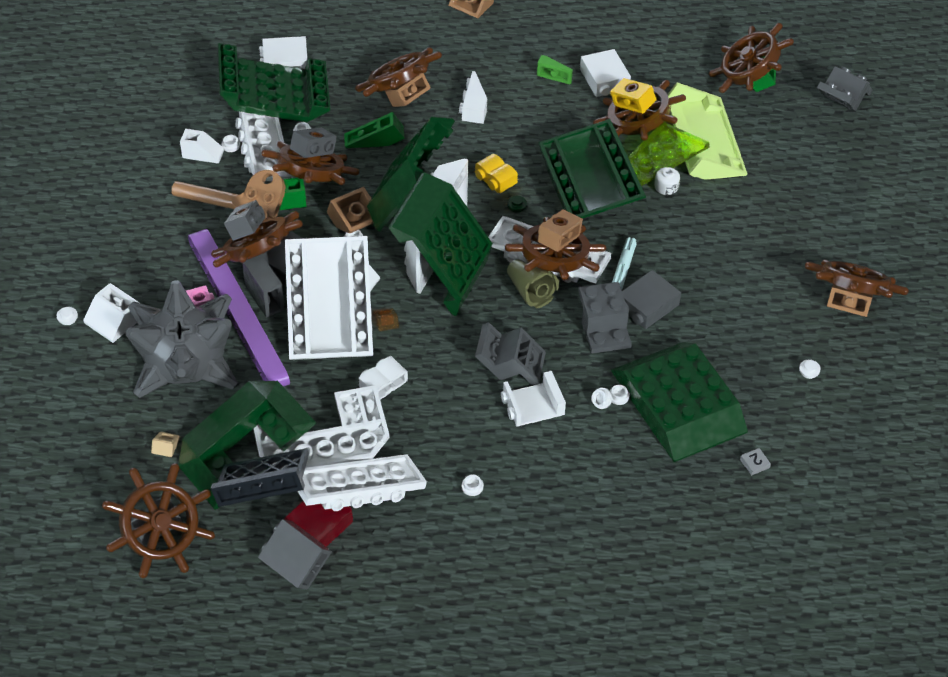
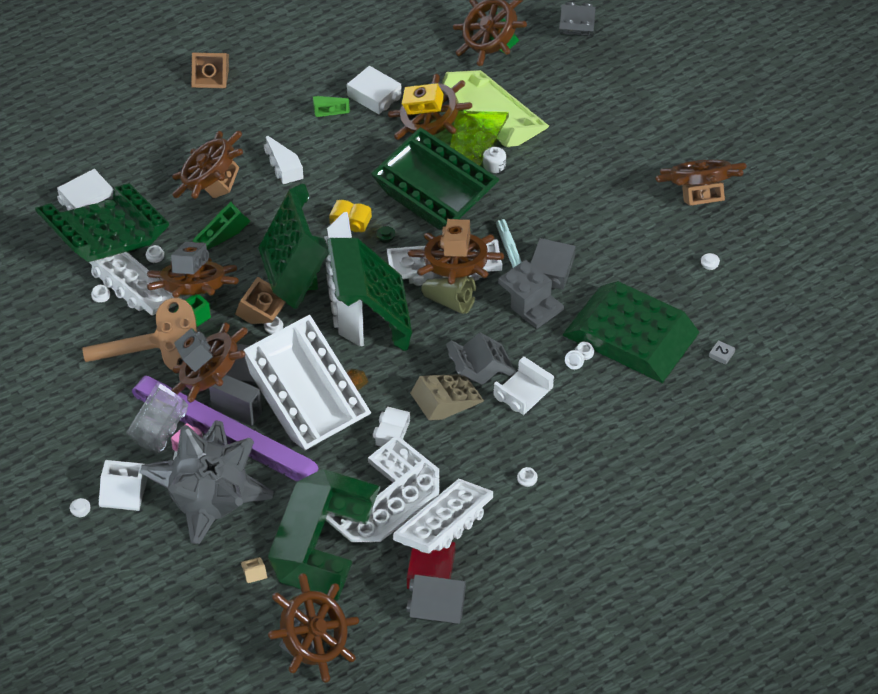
camera: 30 degrees left, 0 degrees up
white slope [180,129,224,163] -> none
black fence [211,448,309,507] -> none
none -> clear slope [126,382,189,455]
none -> dark tan slope [410,374,484,420]

